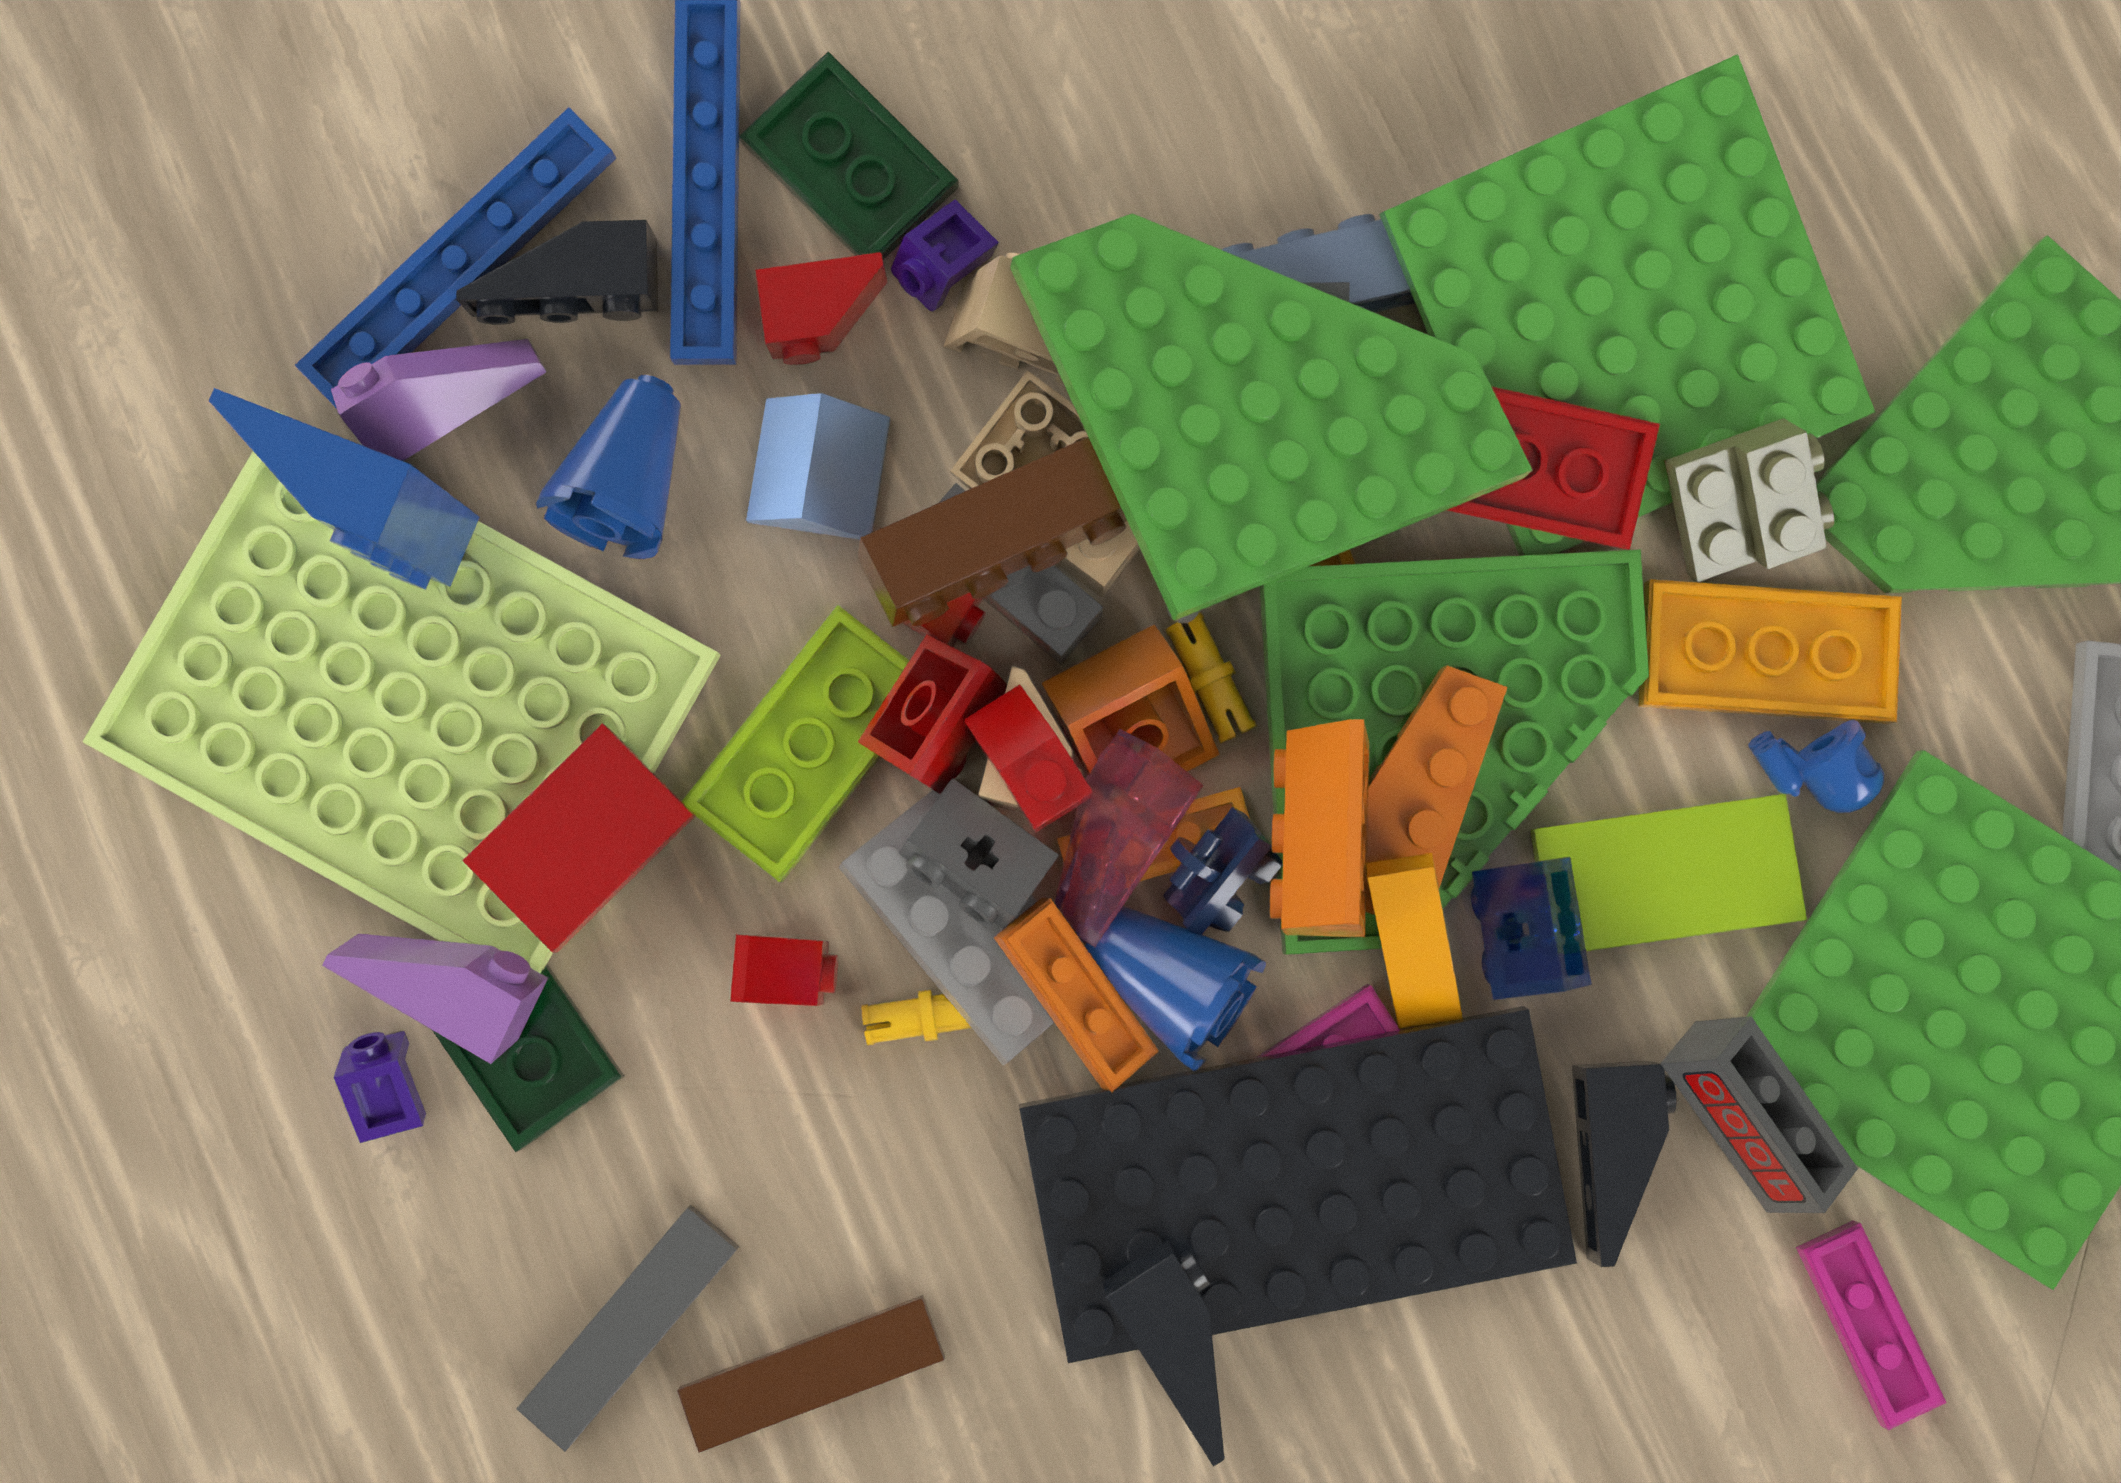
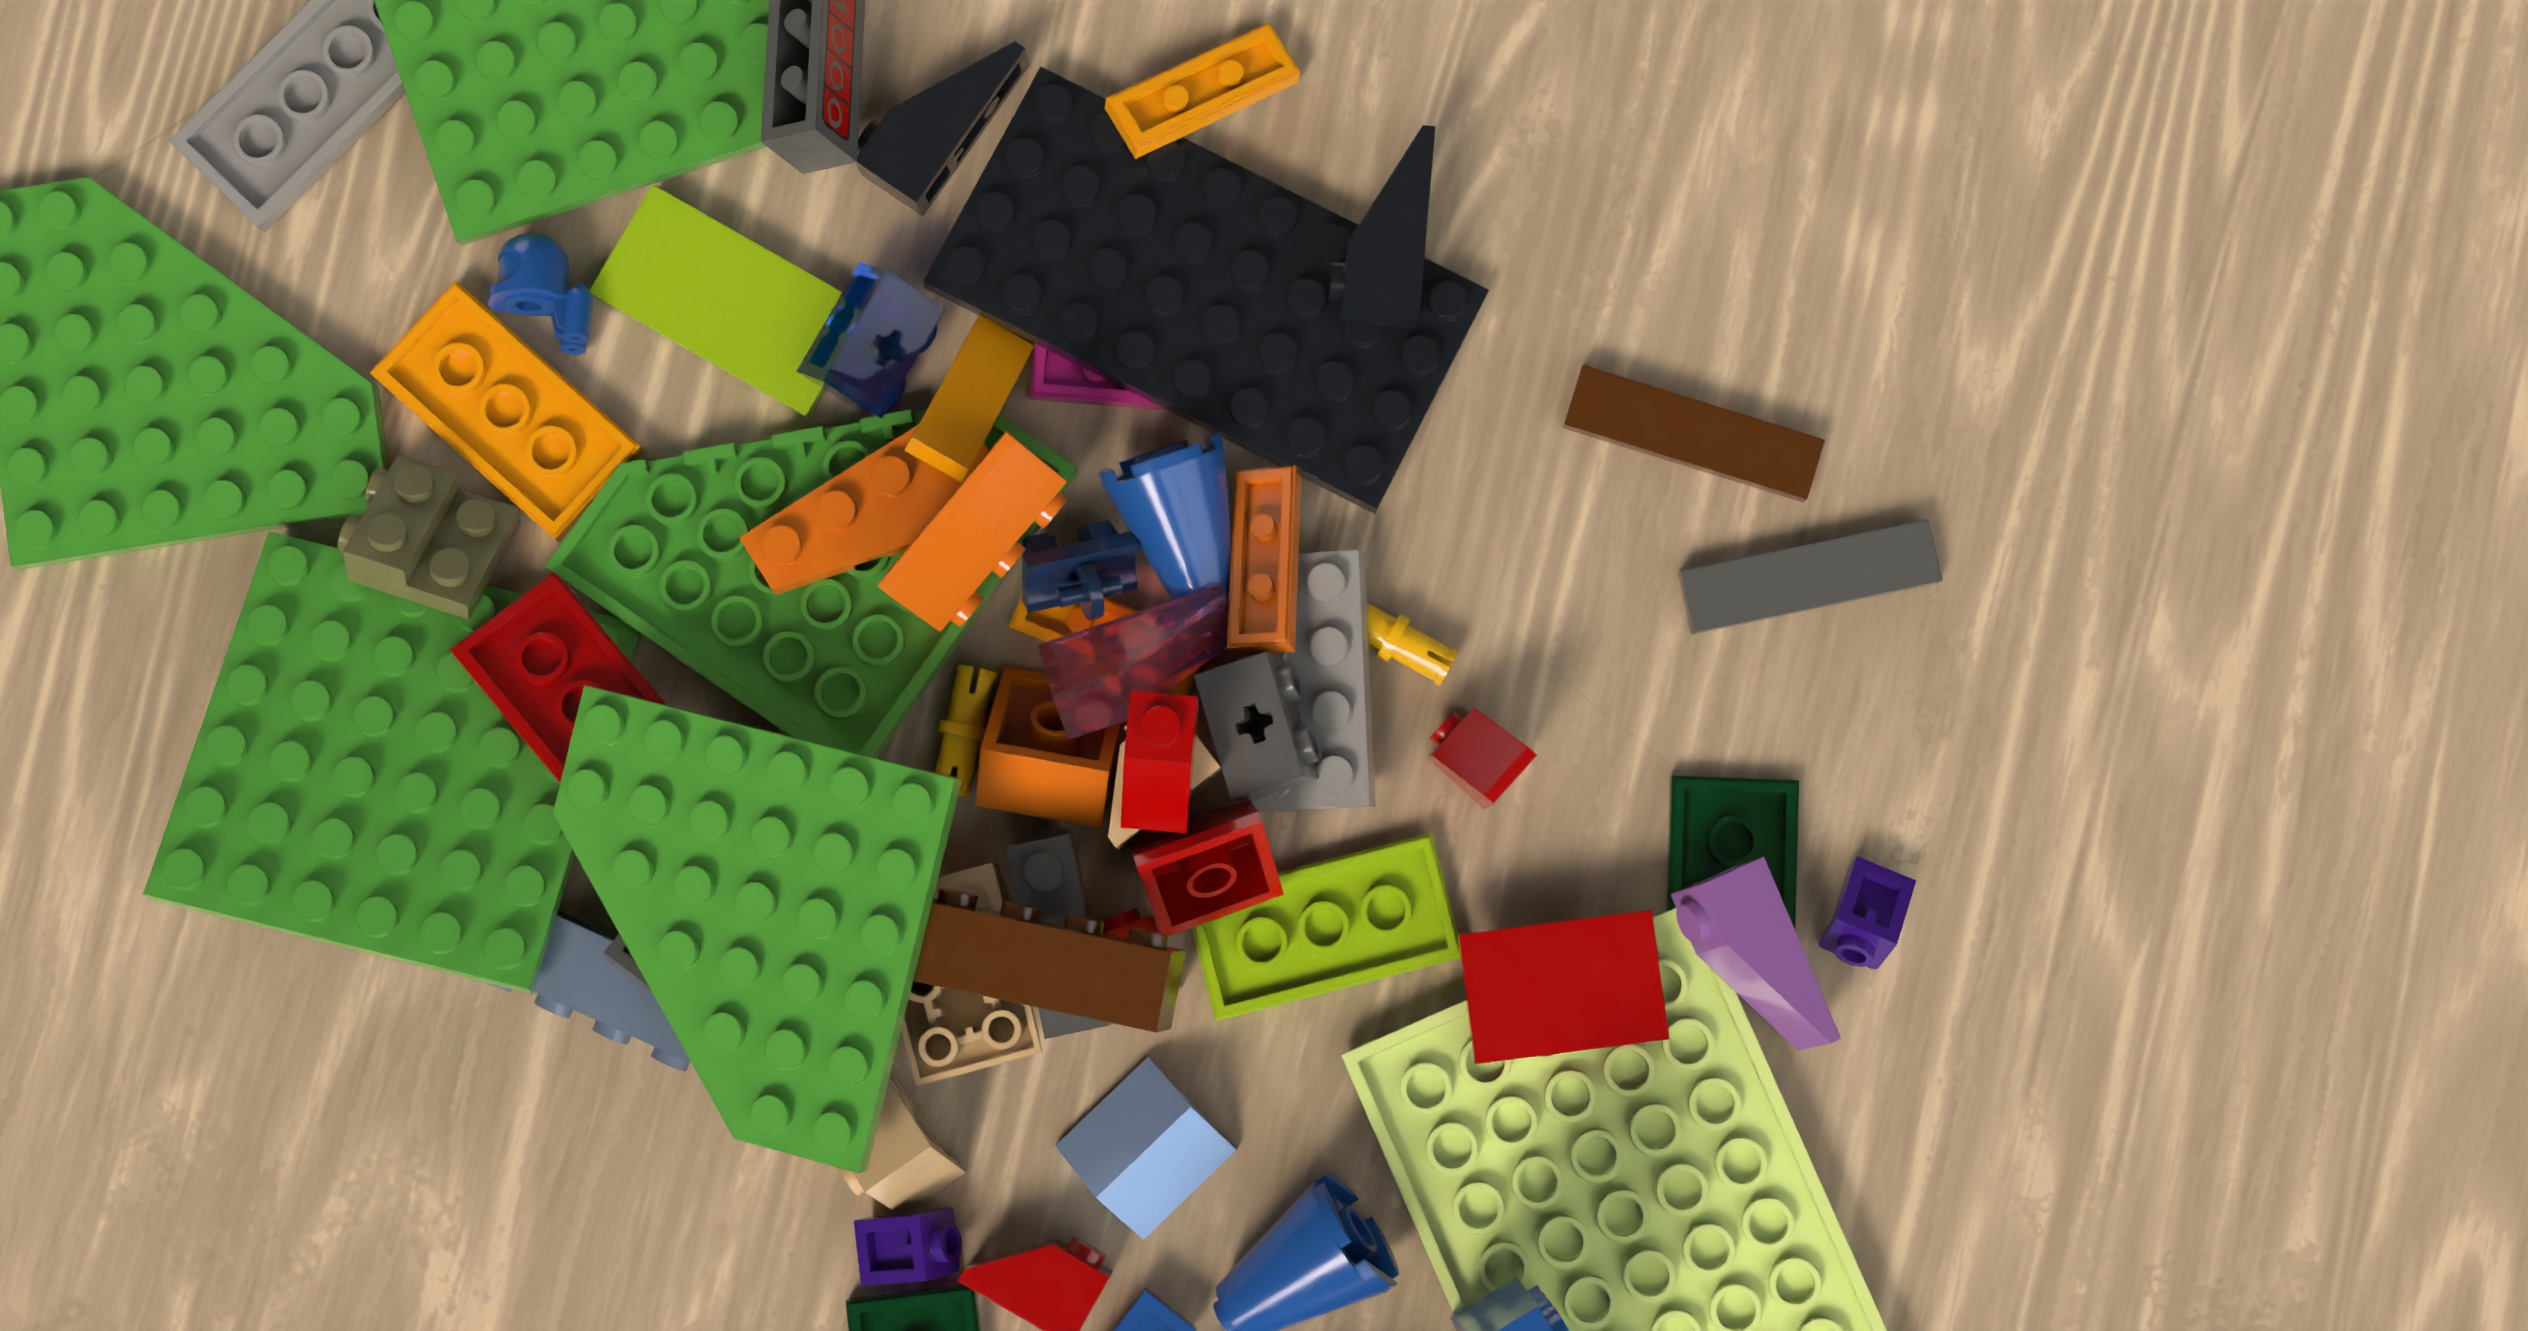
camera: 140 degrees left, 0 degrees up
none -> light orange tile [1105,22,1301,159]

